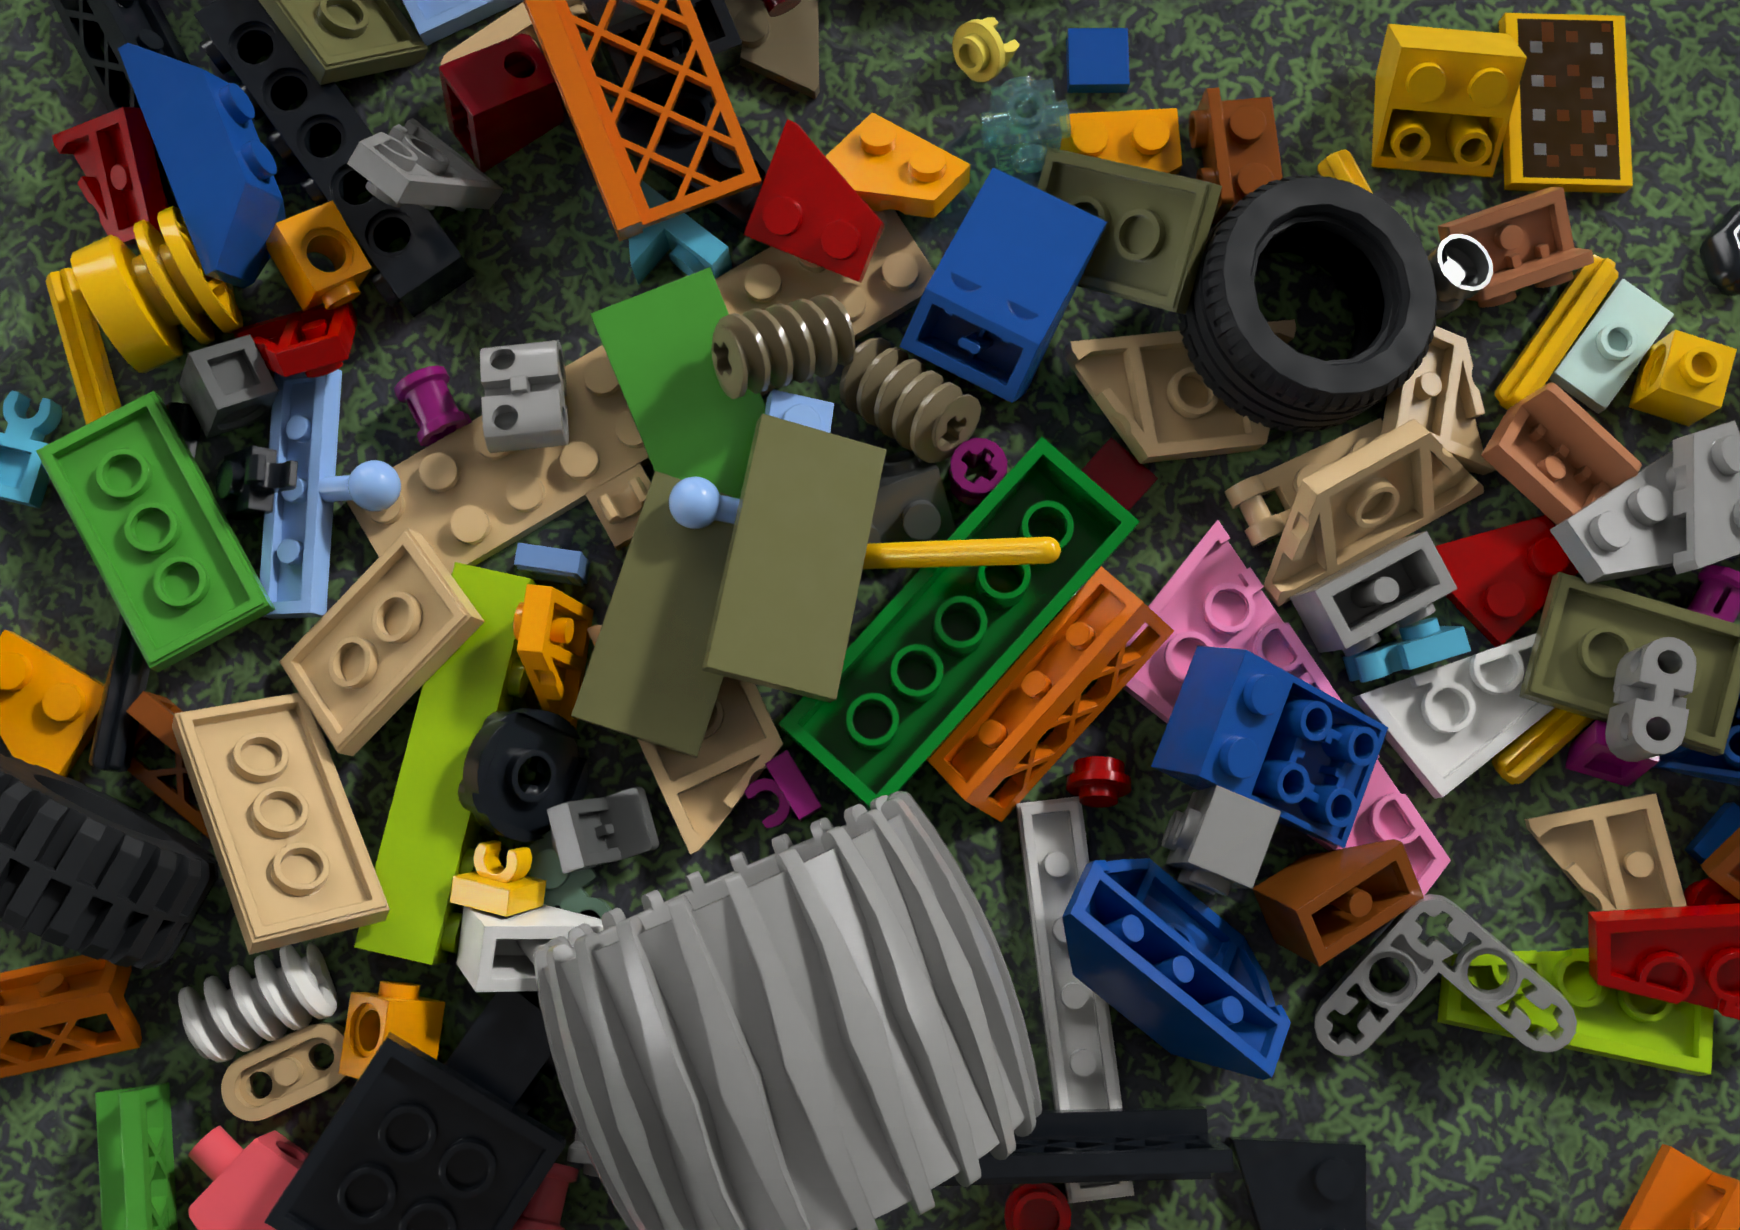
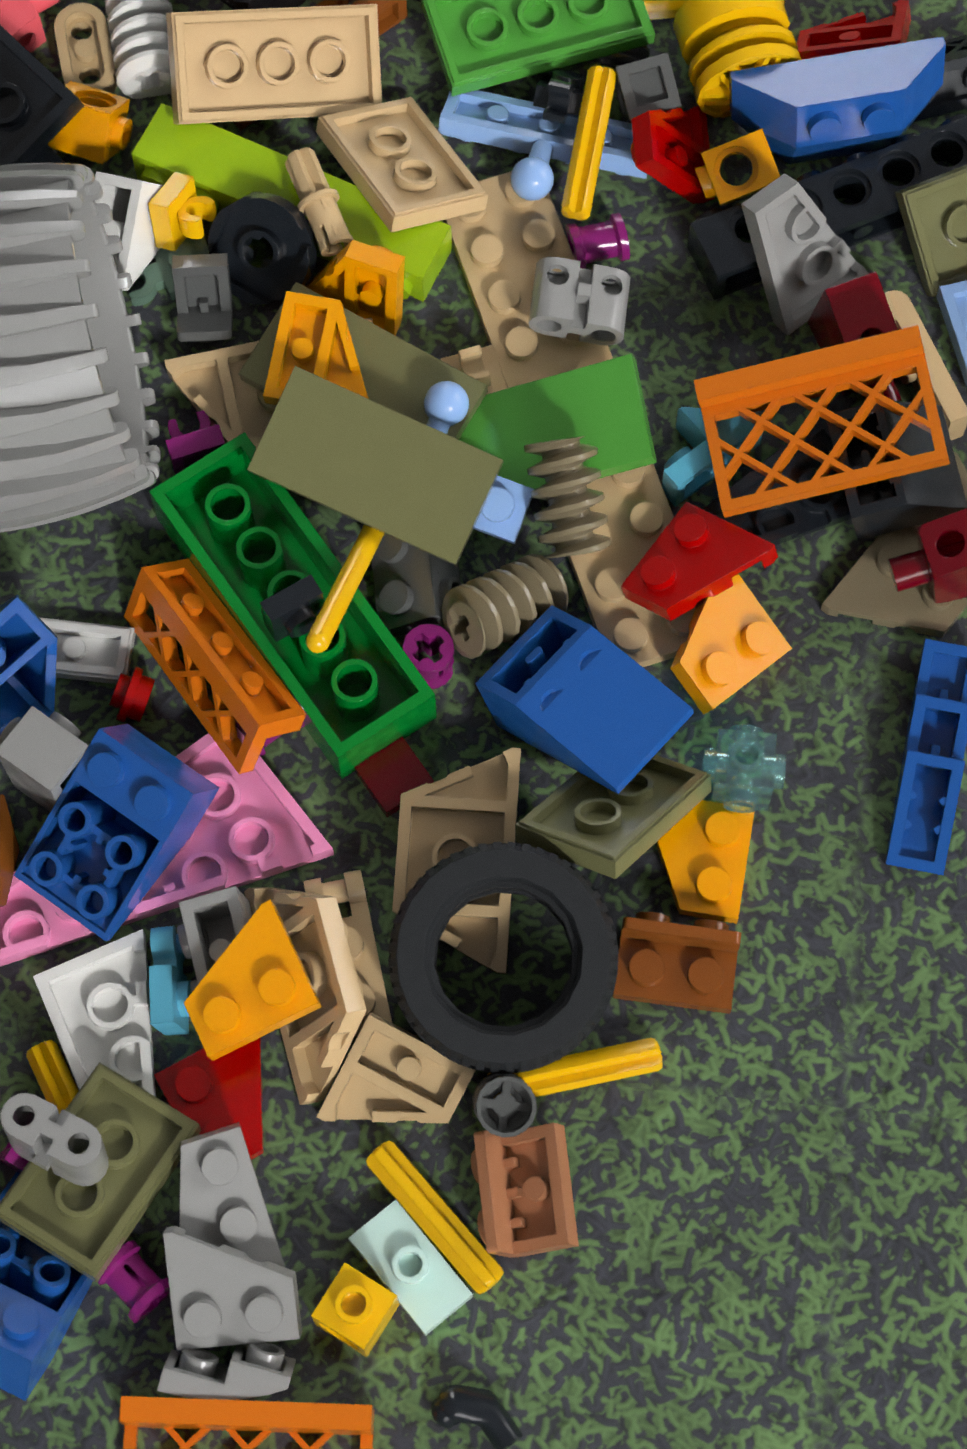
camera: 105 degrees right, 10 degrees down
medium blue tile [514,543,590,587] -> none
light yellow plate [952,17,1020,82] -> none
blue tile [1066,28,1130,93] -> none
yellow slope [1371,24,1527,178] -> none
nougat bracket [1481,382,1642,525] -> none
tile [1499,13,1633,193] -> none
none -> light orange wing [184,900,322,1061]
none -> black plate [260,574,324,642]
none -> light orange wing [263,291,369,405]
none -> tan axle [285,147,354,257]
none -> yellow axle [561,65,616,221]

